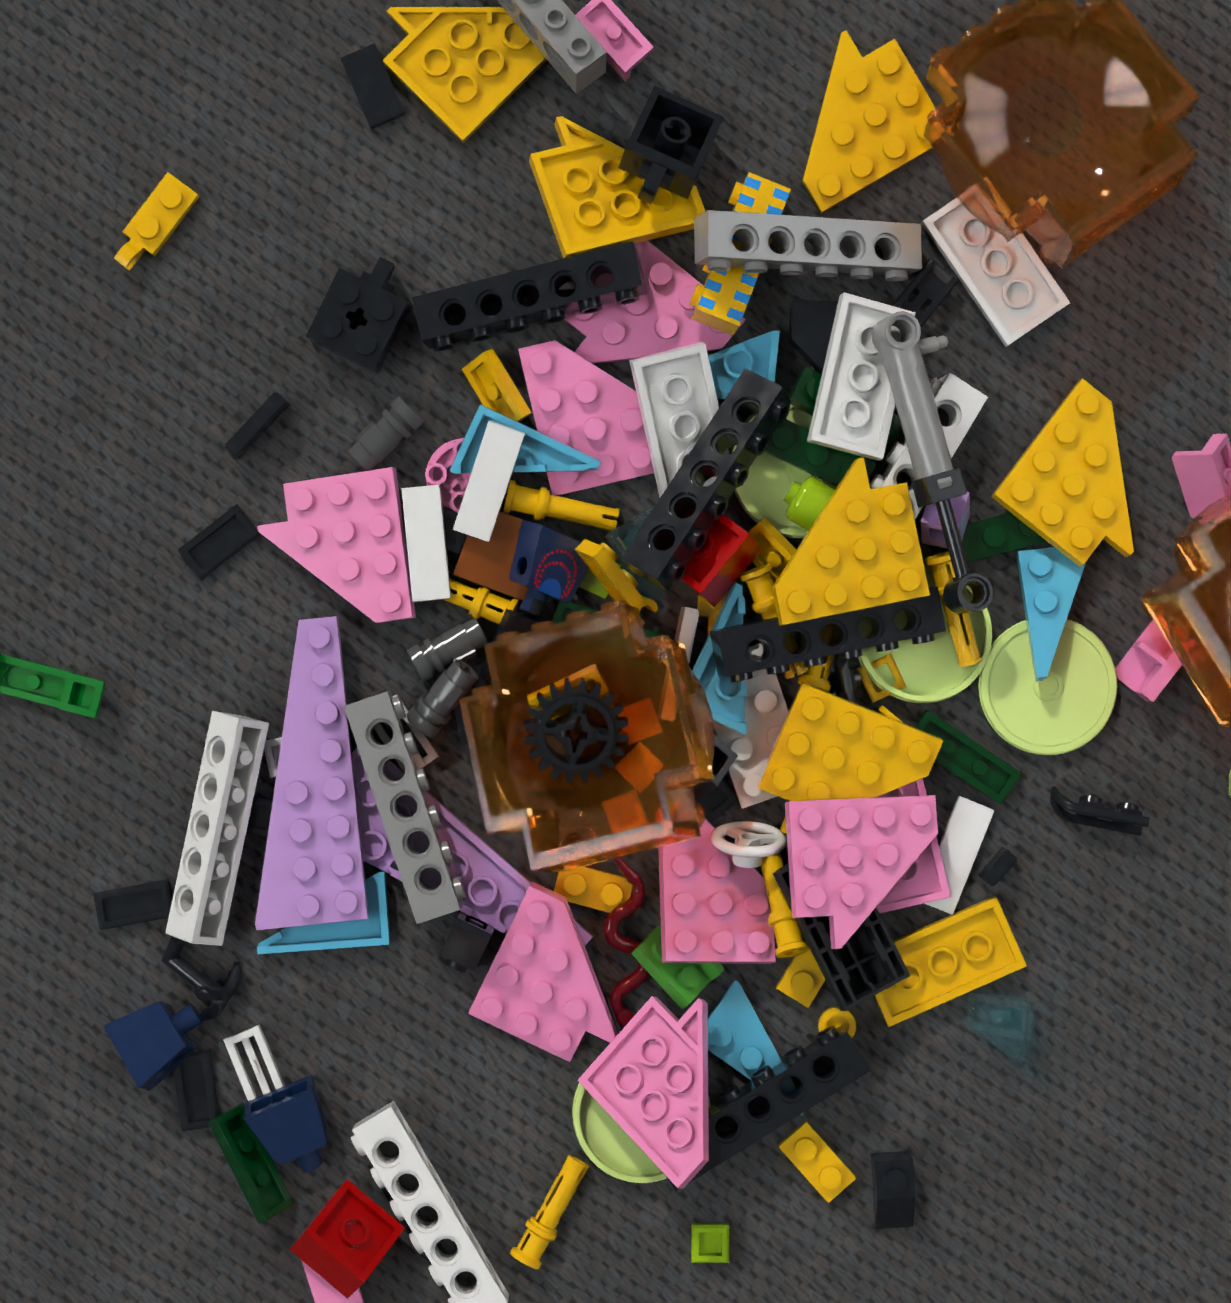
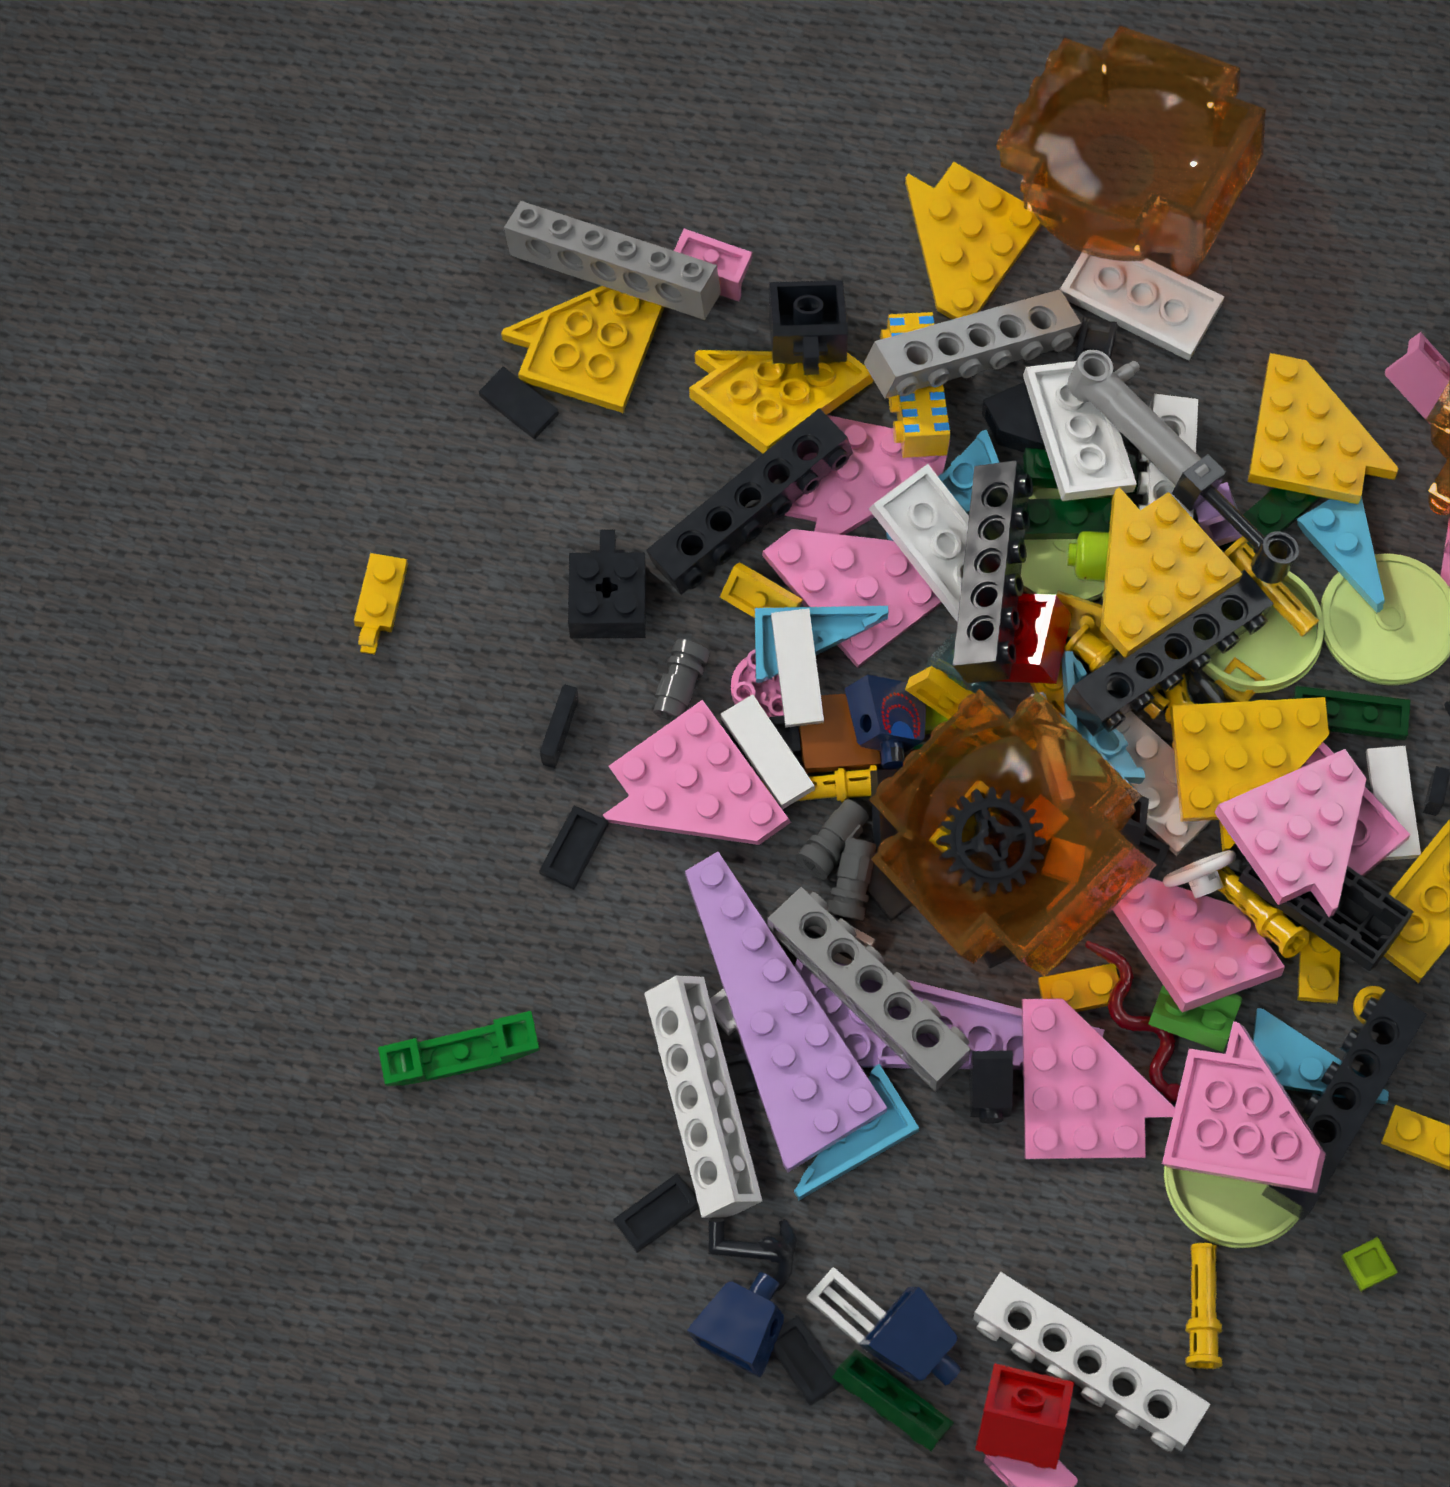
camera: 20 degrees left, 20 degrees down
yellow pin [503,480,620,532] -> none

